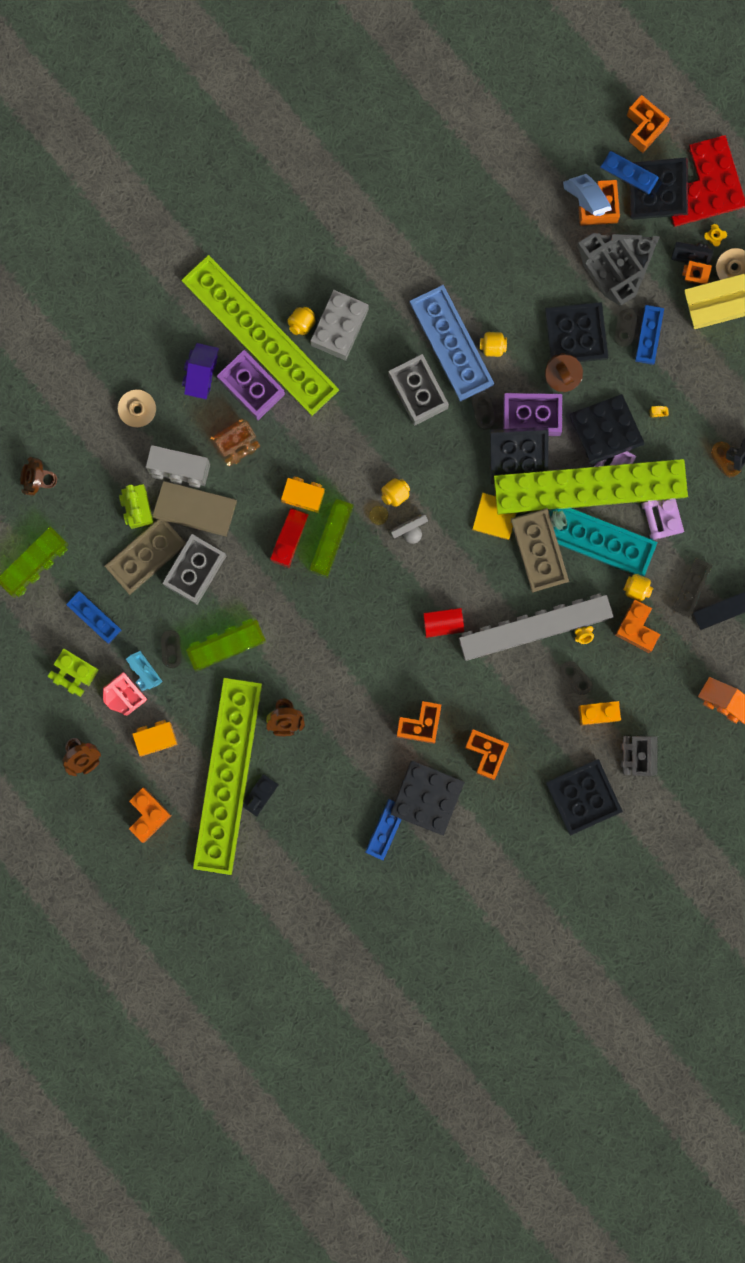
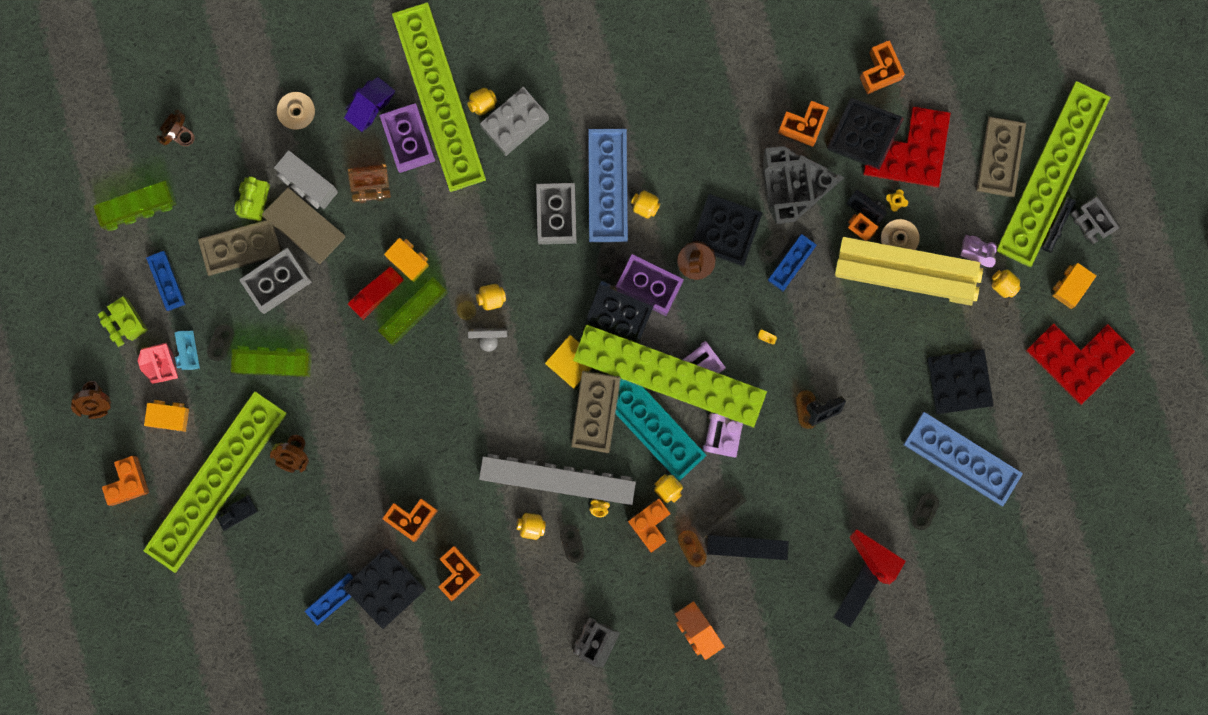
camera: 25 degrees right, 0 degrees up
red brick [423,608,464,638] -> none
black plate [546,759,623,836] -> none
sand green plate [551,510,567,530] -> none
light blue slope [563,174,611,216] -> none
black plate [569,394,644,465] -> none
light orange brick [578,701,621,725] -> none
blue plate [601,151,659,194] -> none
none -> yellow head [516,513,546,540]
none -> clear orange plate [678,530,707,567]

